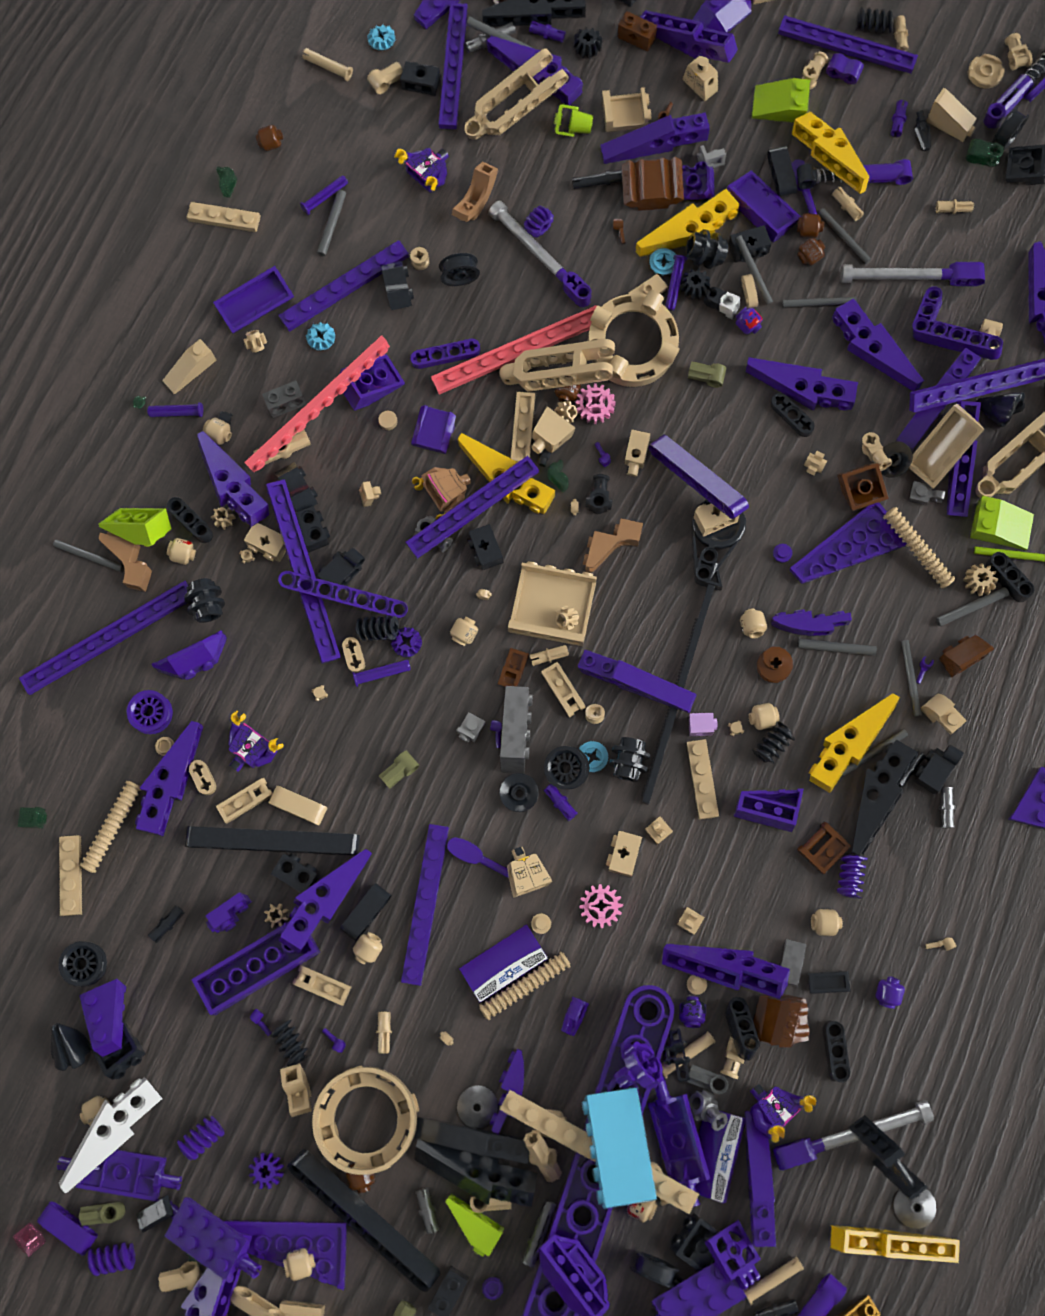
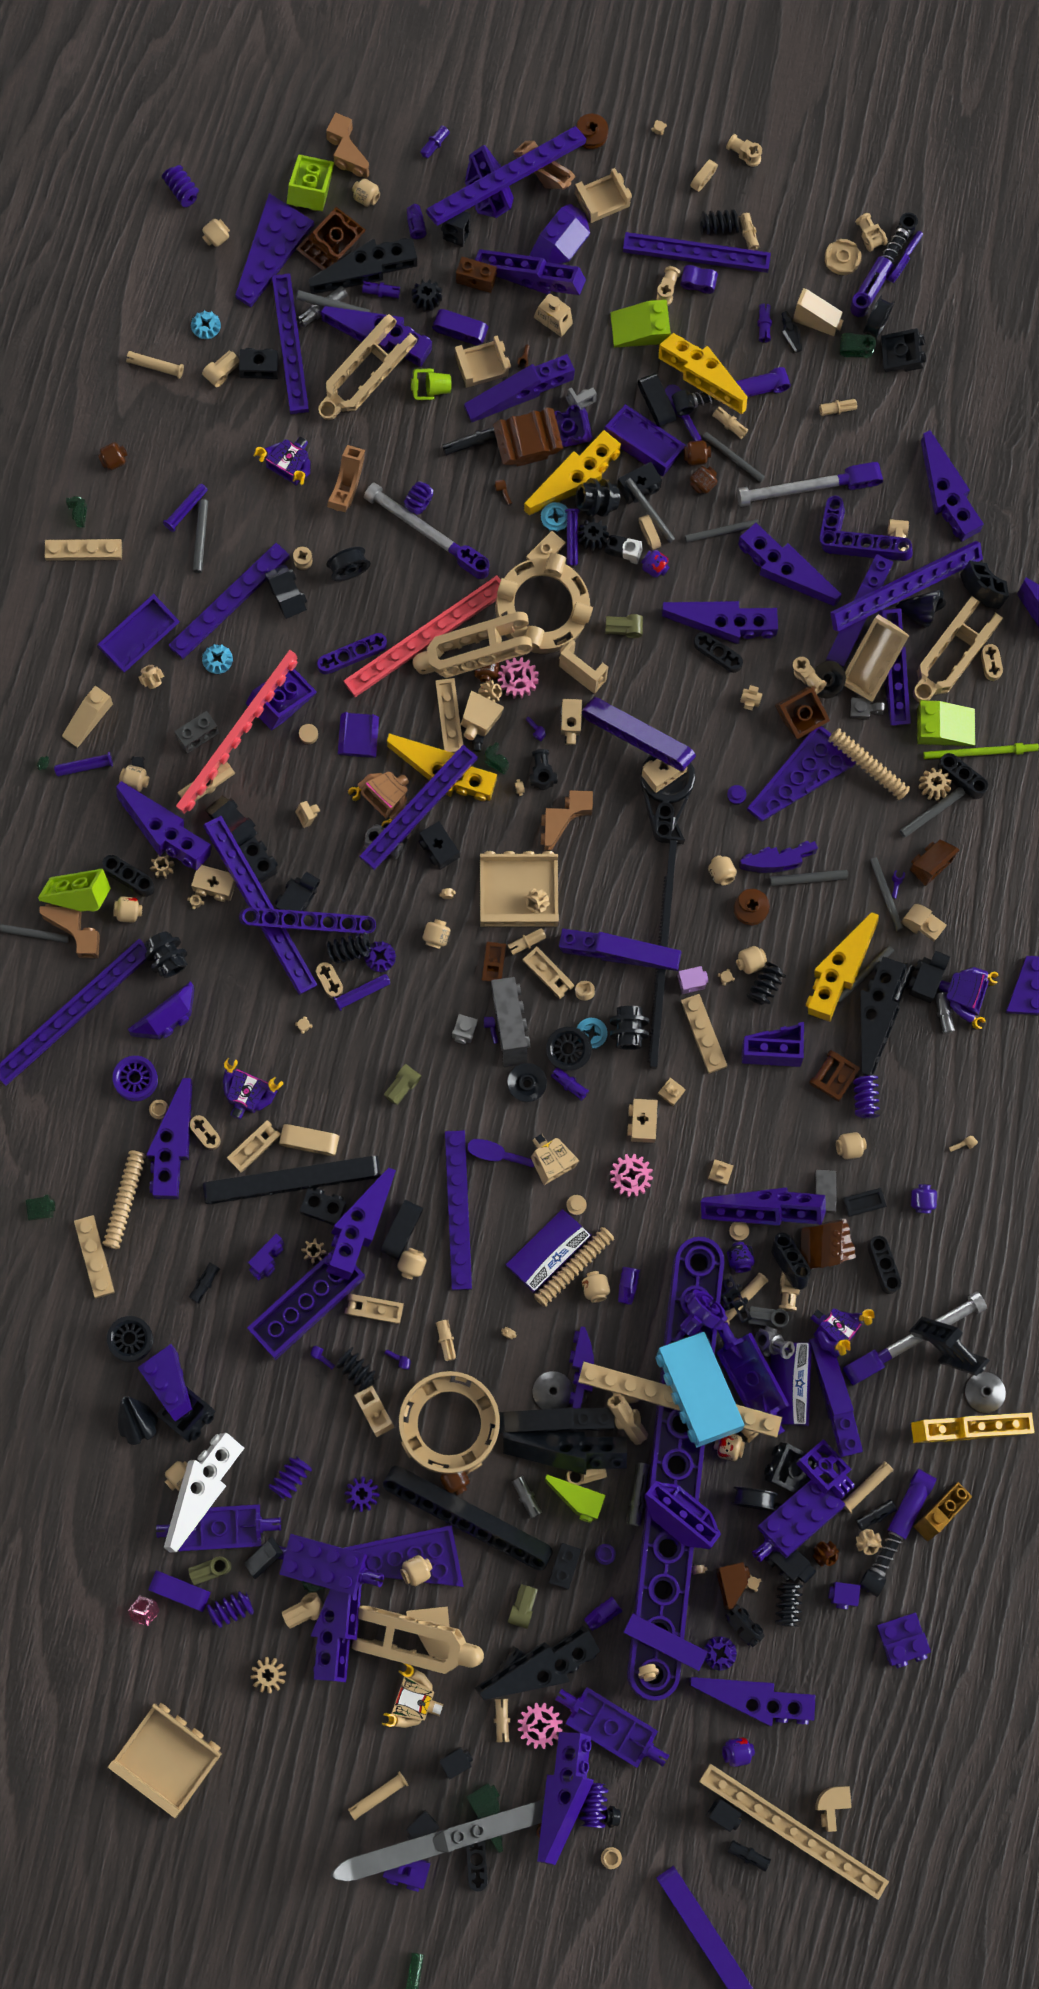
camera: 25 degrees left, 0 degrees up
none -> dark purple beam [432,309,489,346]
none -> tan panel [559,640,608,694]
none -> tan head [582,1271,610,1303]
none -> dark purple torso [939,967,998,1029]

